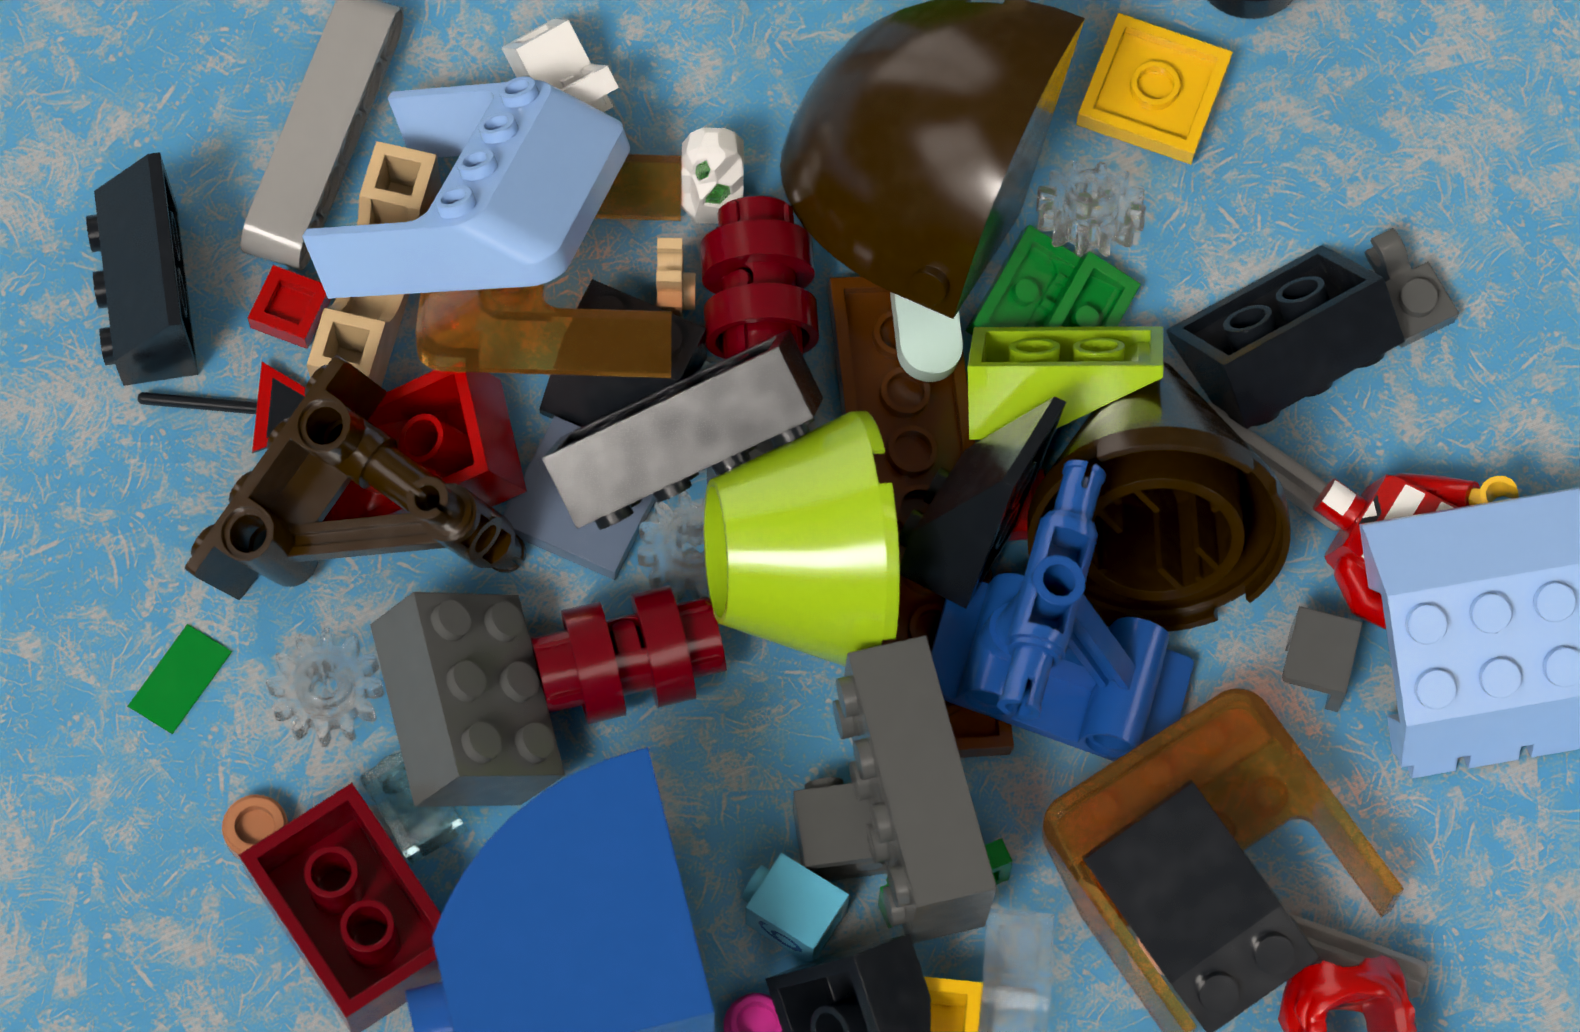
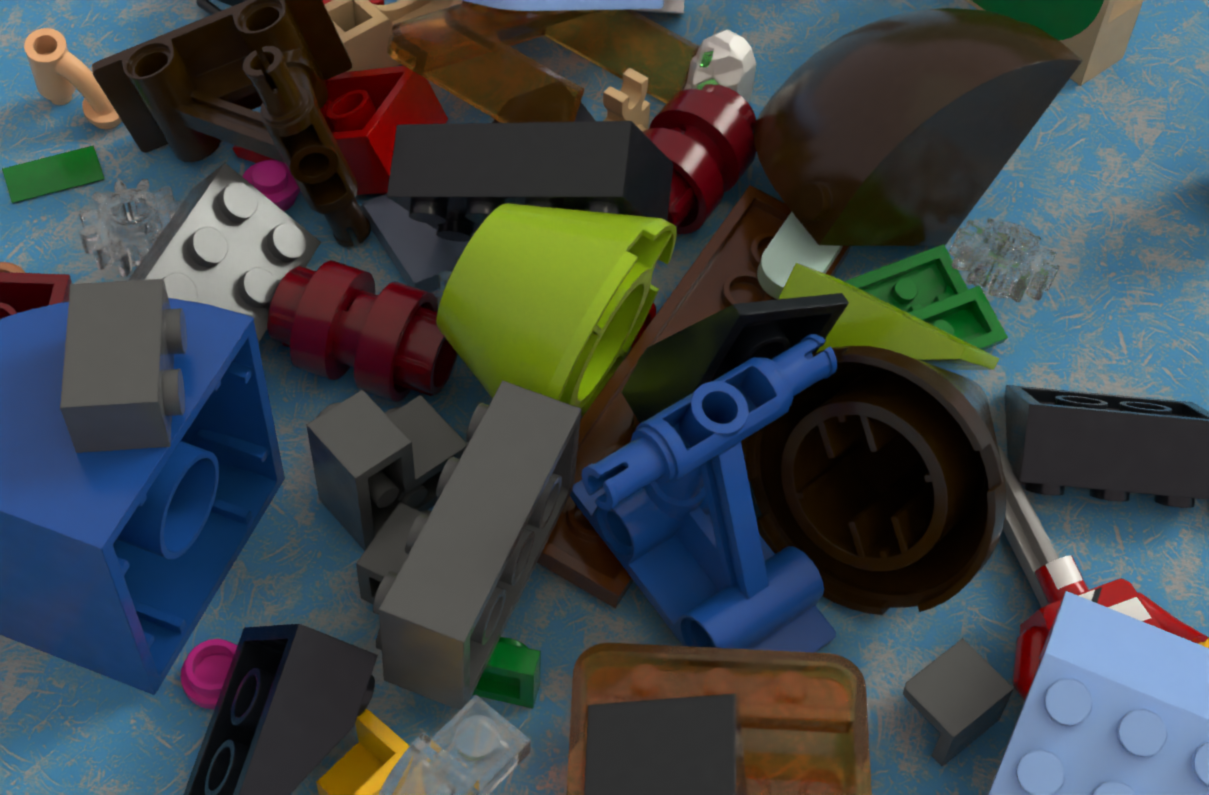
camera: 35 degrees right, 15 degrees down
medium azure brick [742,853,849,962] -> none
yellow plate [1076,13,1233,165] -> none
none -> light nougat plant [24,28,122,129]
none -> dark grey brick [60,279,187,453]
none -> dark pink plate [242,160,300,211]
none -> dark grey brick [306,389,468,551]

